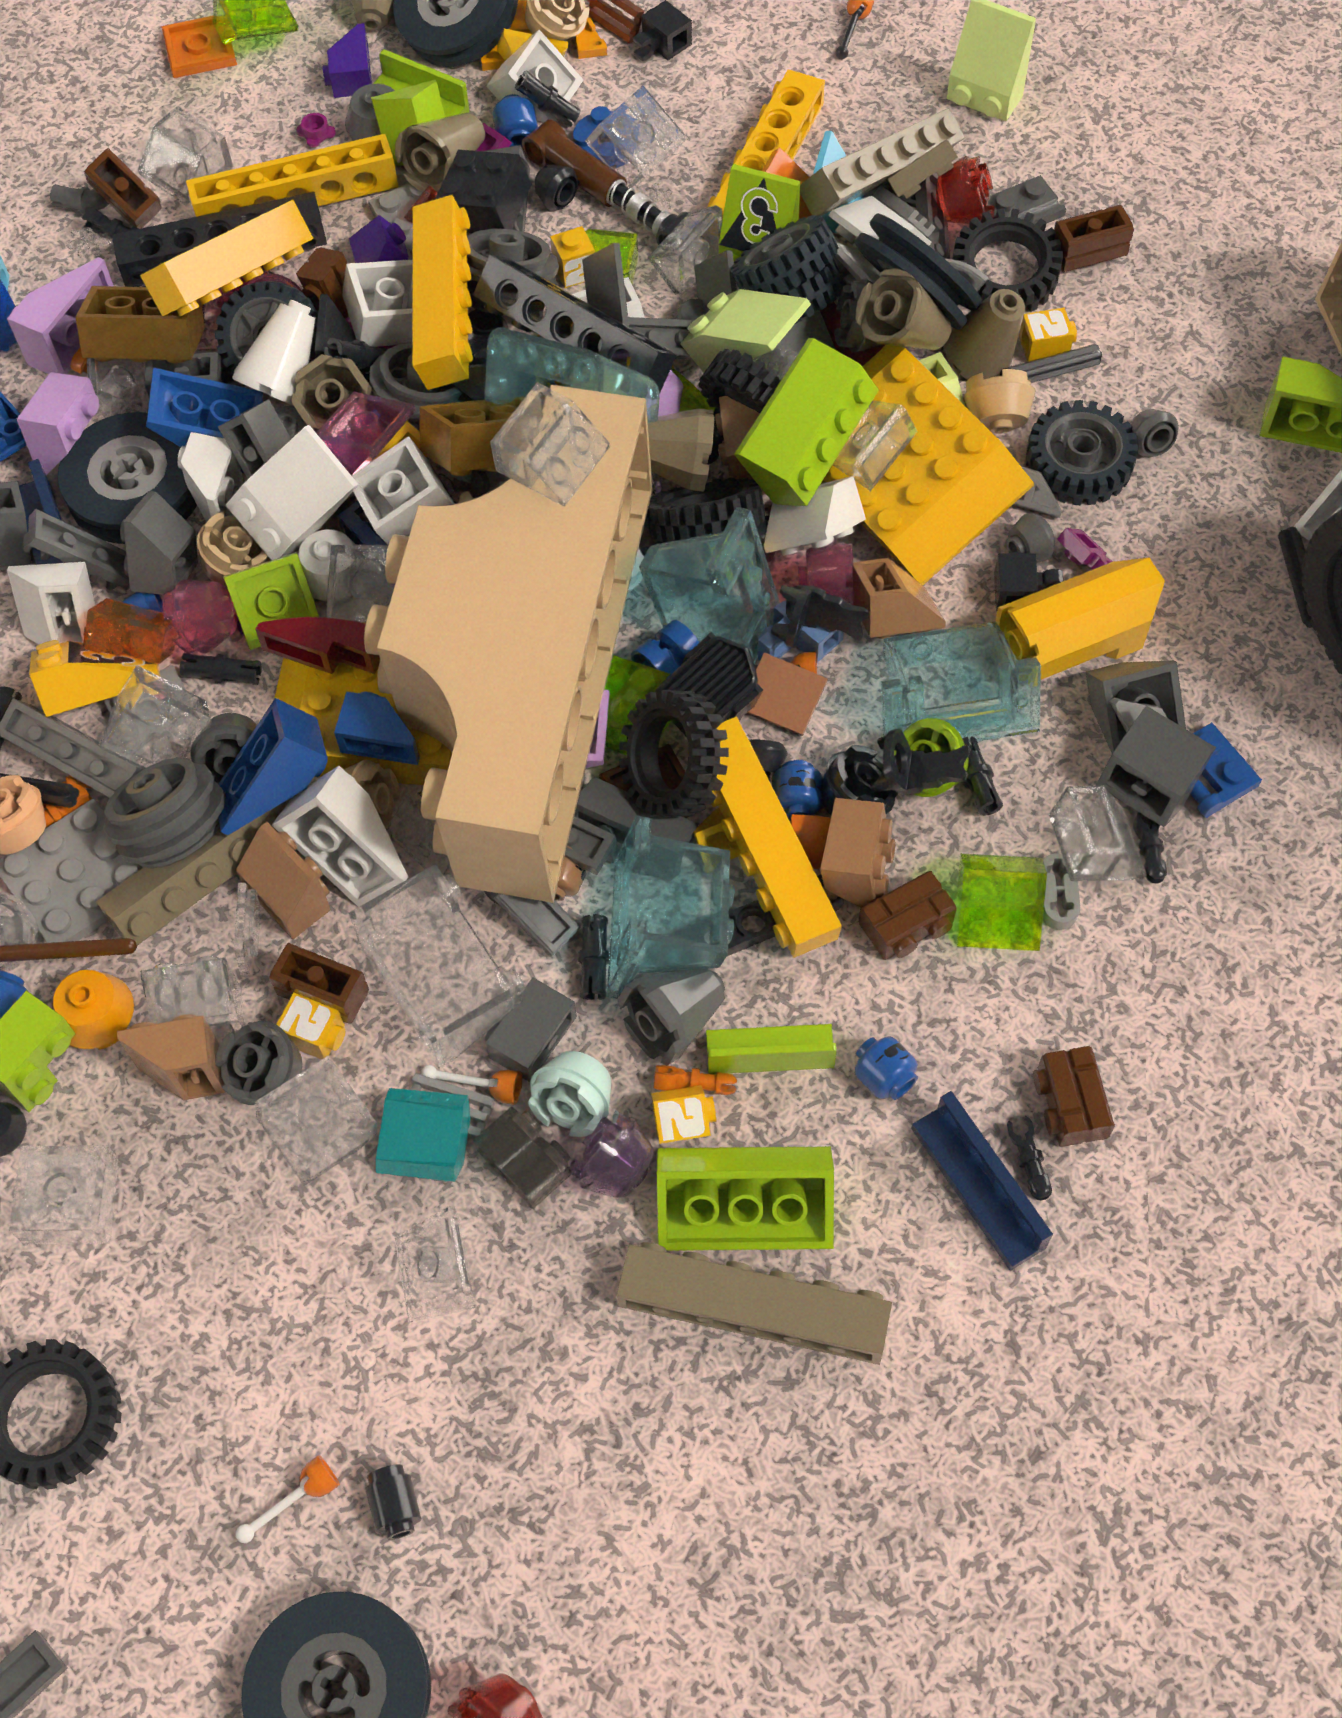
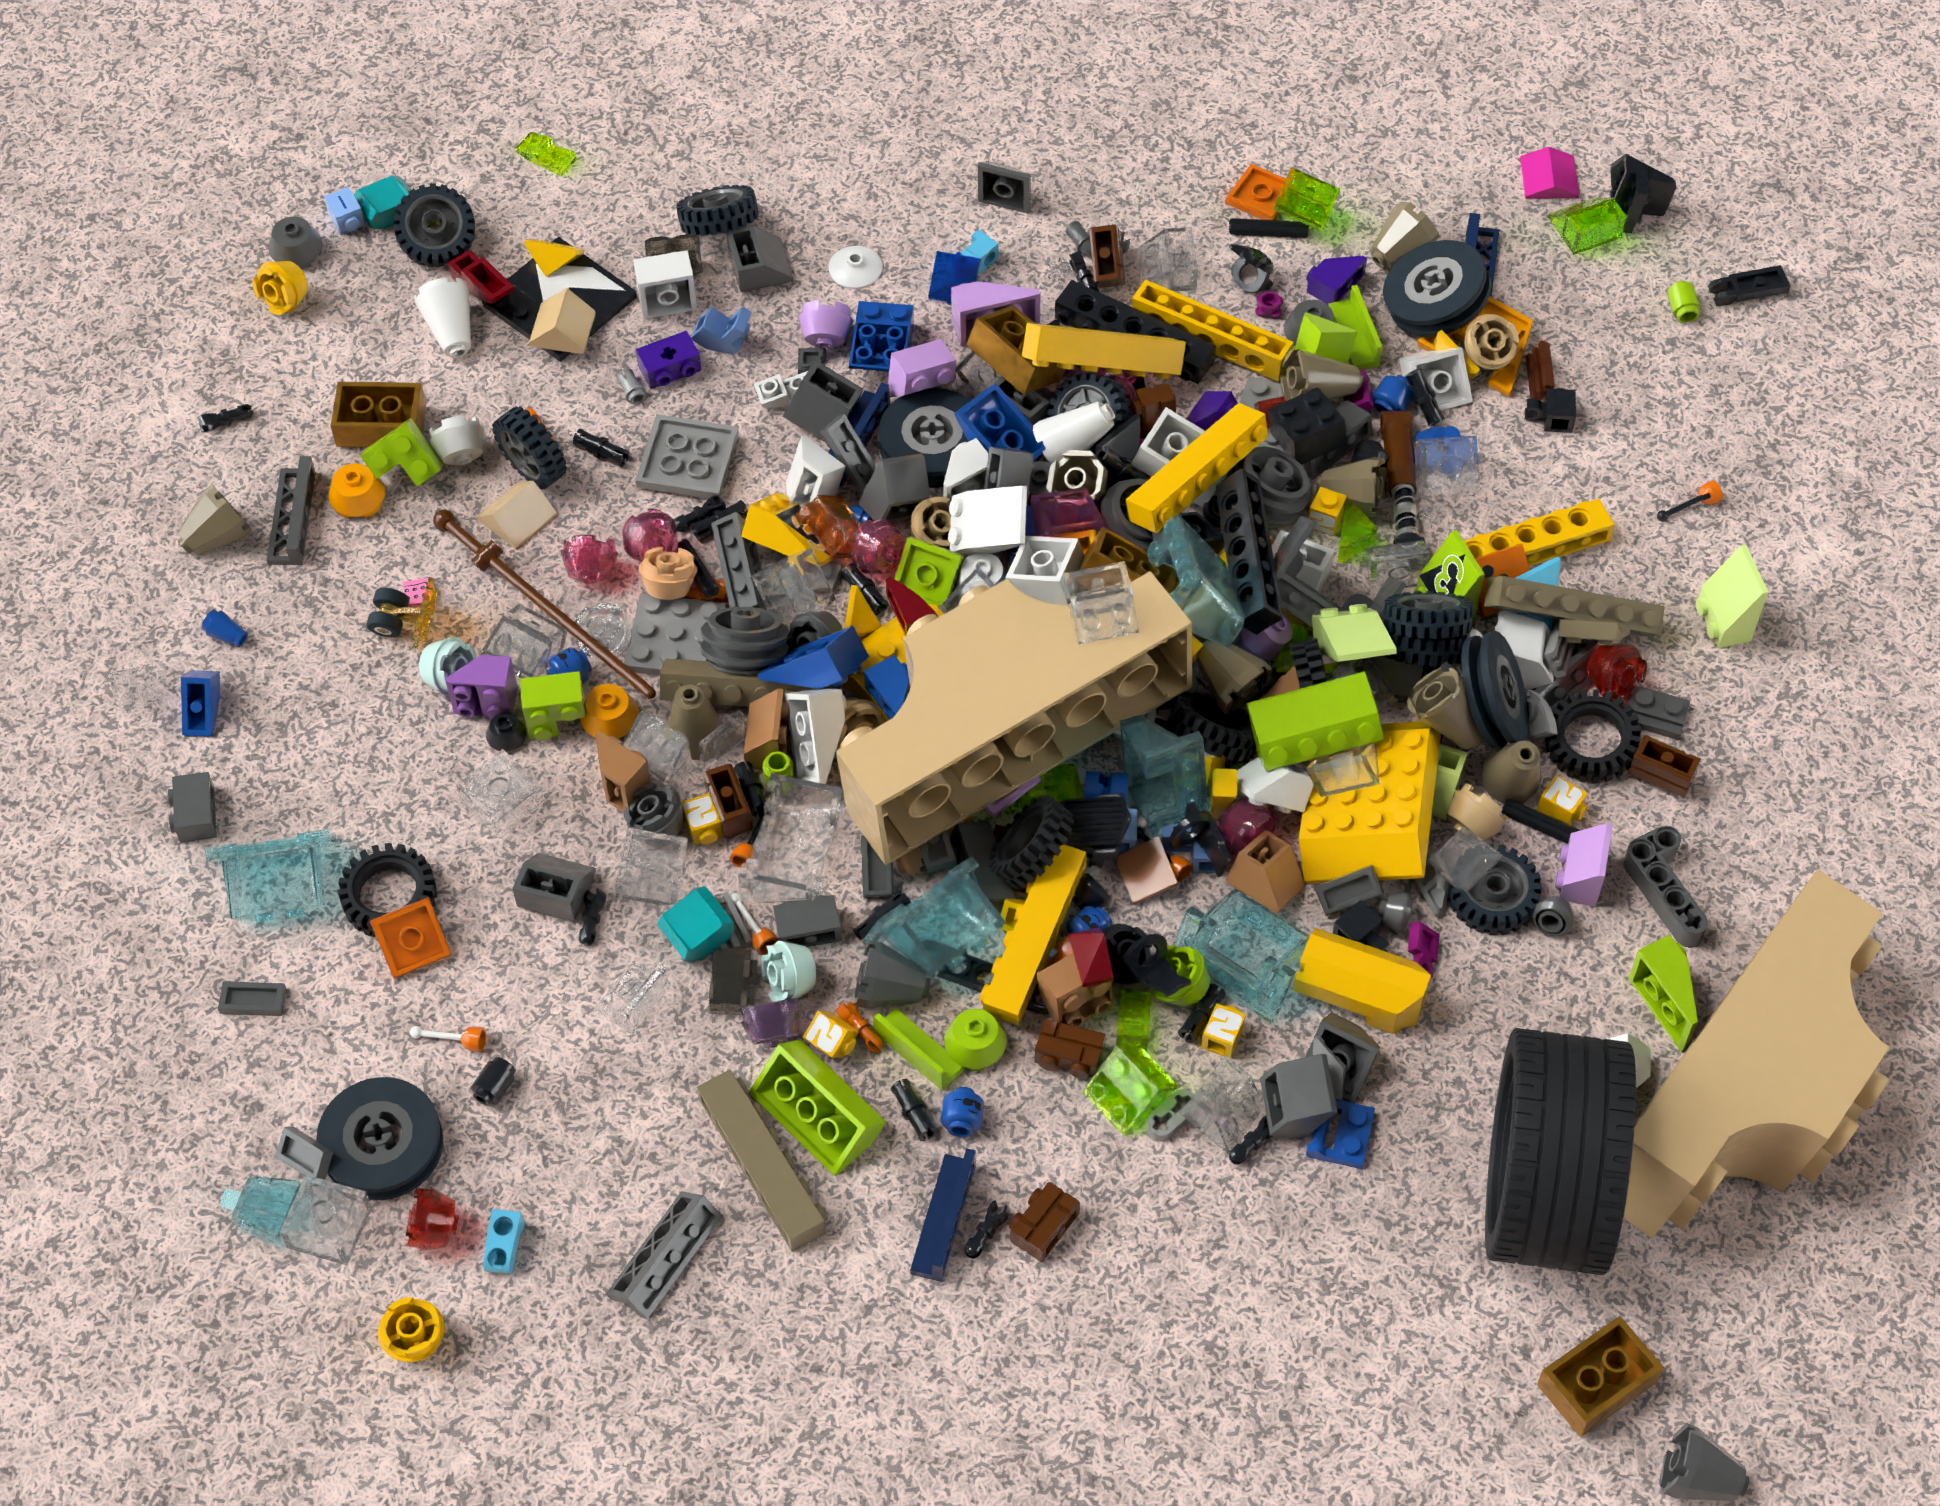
camera: 45 degrees right, 5 degrees down
none -> orange tile [370,897,452,979]
none -> medium azure leg [483,1209,525,1274]
none -> dark grey slope [512,853,596,922]
none -> black piece [578,888,606,947]
none -> dark grey fence [606,1191,723,1319]
none -> dark tan cone [665,684,725,760]
none -> orange hinge [730,806,773,870]
none -> black pin [734,761,770,817]
none -> lime brick [763,751,794,793]
none -> yellow slope [844,585,881,640]
none -> black pin [891,1079,938,1141]
none -> lime cone [944,1008,1007,1071]
none -> dark red slope [1068,927,1114,988]
none -> clear neon green slope [1115,990,1152,1052]
none -> brick [1201,1003,1246,1059]
none -> yellow slope [1210,768,1237,821]
none -> black axle [1229,218,1309,238]
none -> black hair [1229,244,1274,293]
none -> dark grey tile [1314,864,1384,916]
none -> dark tan cone [1317,457,1387,517]
none -> clear piece [1428,826,1503,892]
none -> lavender slope [1555,823,1613,907]
none -> dark grey beam [1623,826,1708,948]

